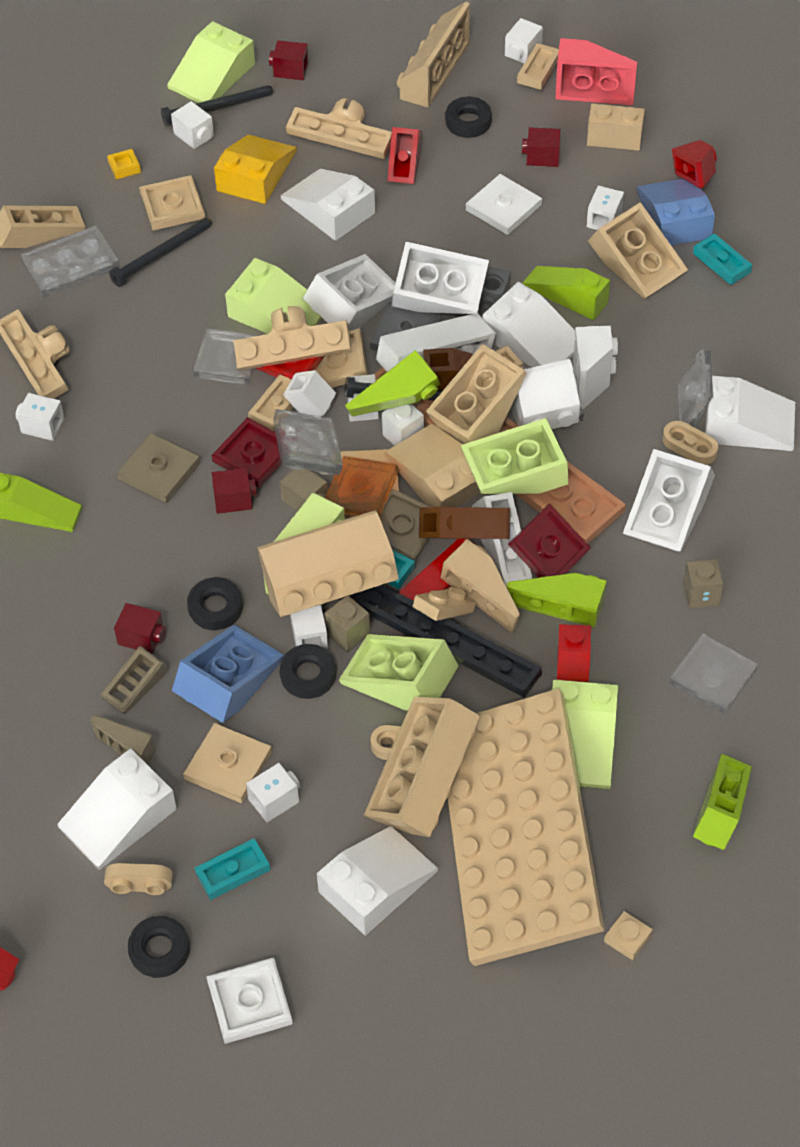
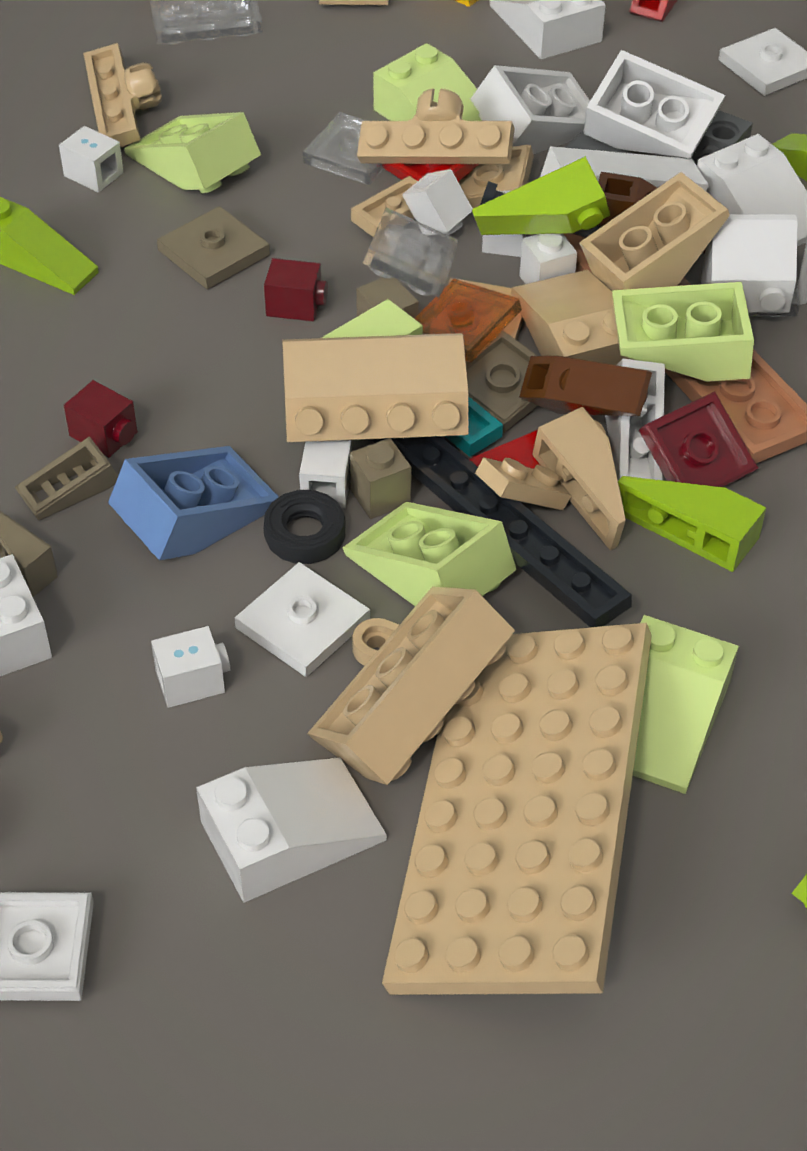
camera: 15 degrees right, 5 degrees down
black bar [109,218,212,287] -> none
tan plate [183,723,272,803] -> none
black tyre [187,577,243,630] -> none
teal plate [194,838,270,900] -> none
dark red plate [211,417,295,488] -> none
red slope [556,624,591,683] -> none
tan plate [604,911,653,961] -> none
none -> yellowish green slope [124,112,261,193]
none -> white plate [234,562,370,677]

